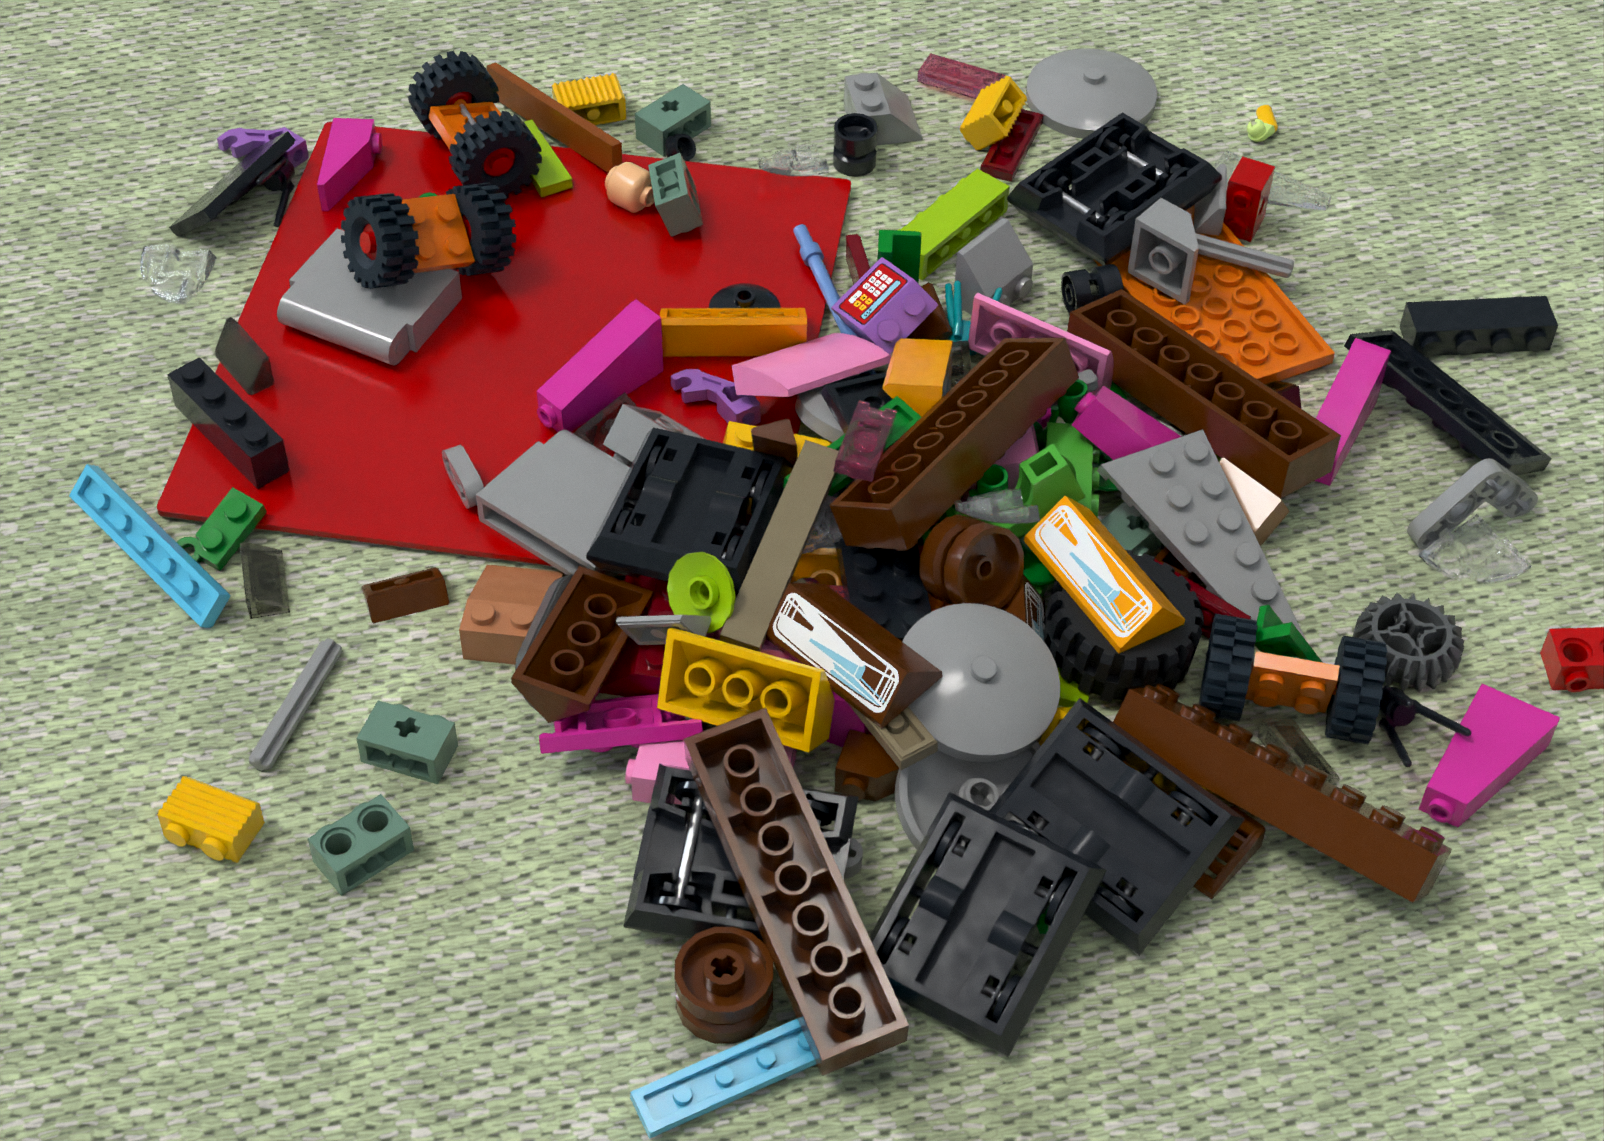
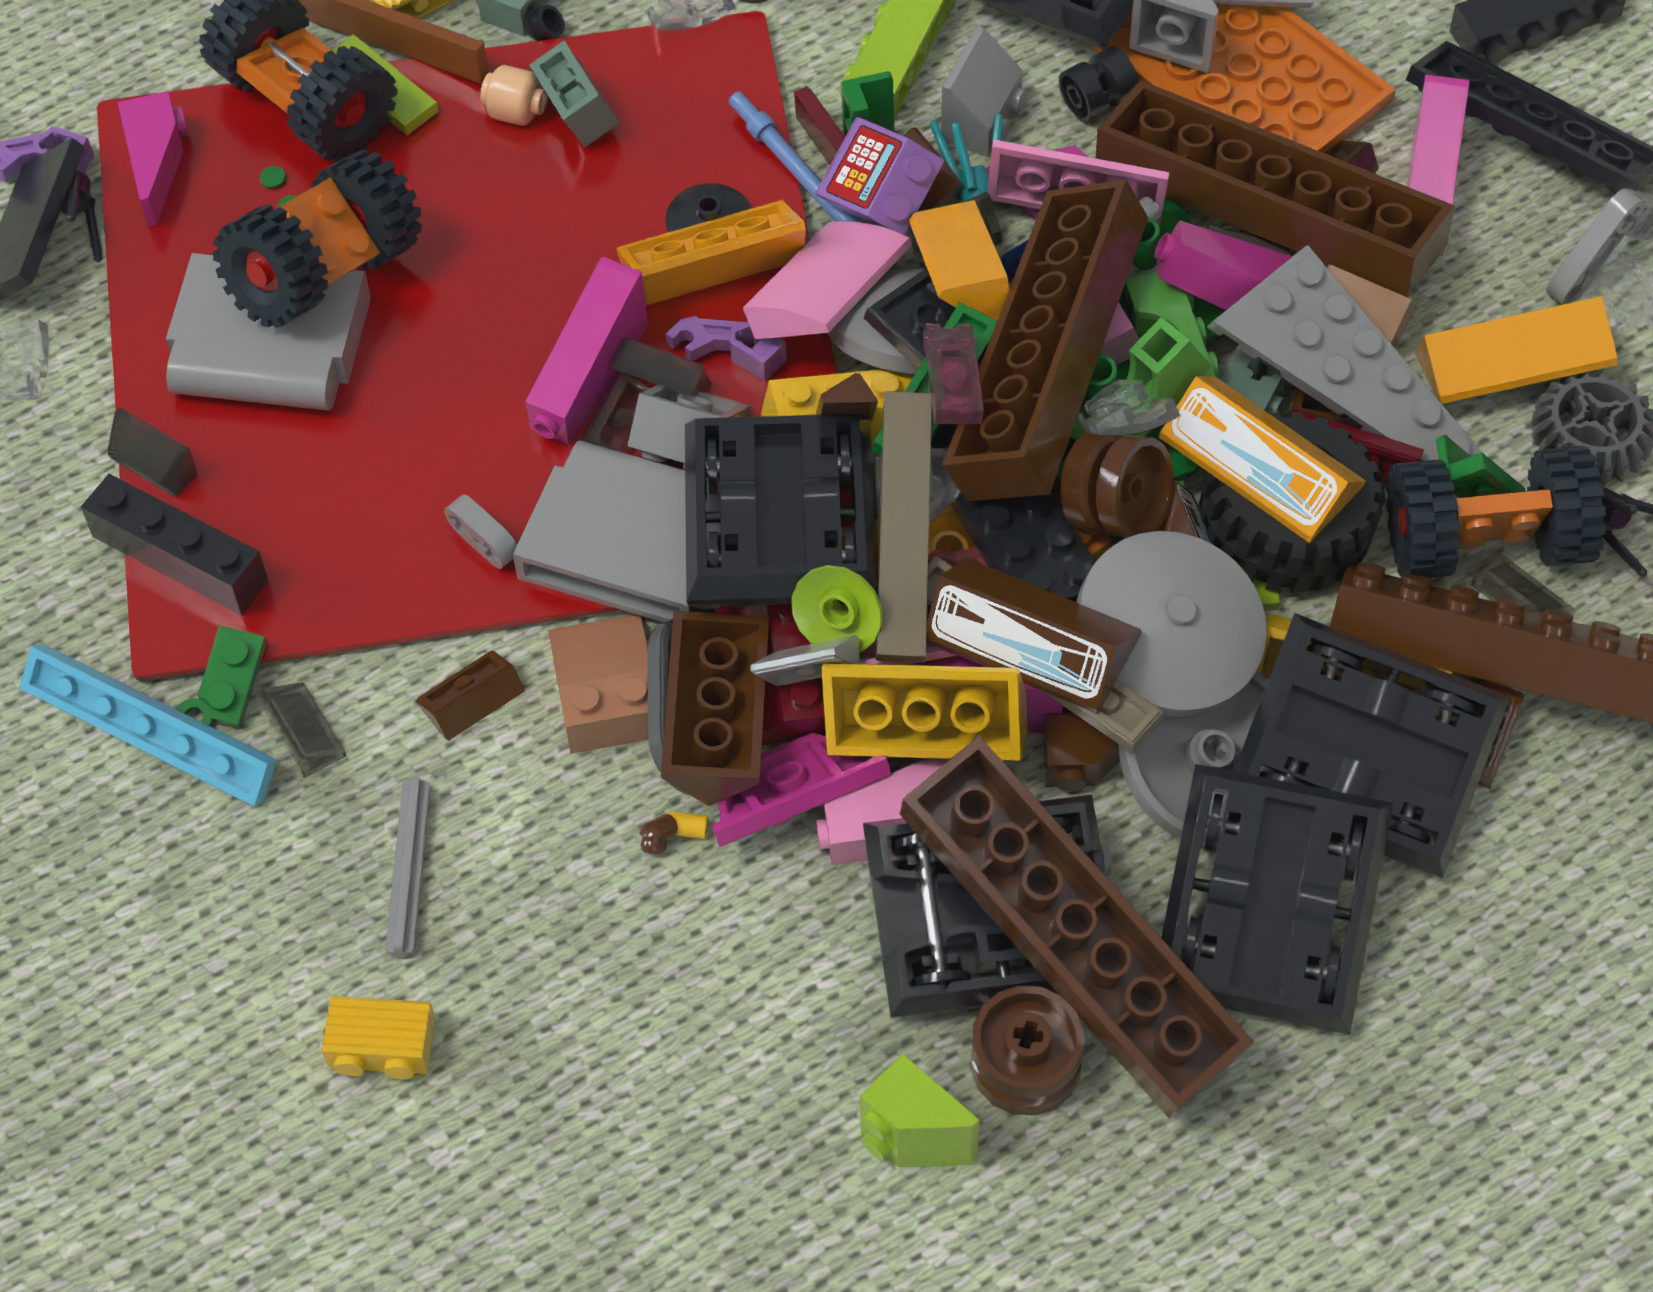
camera: 15 degrees left, 10 degrees up
sand green brick [308,794,414,896] -> none
sand green brick [356,700,458,784] -> none
medium azure plate [630,1019,817,1139] -> none
none -> clear smoke slope [611,338,711,396]
none -> arm [639,812,709,854]
none -> lime slope [860,1053,979,1167]
none -> light orange slope [1415,296,1618,404]

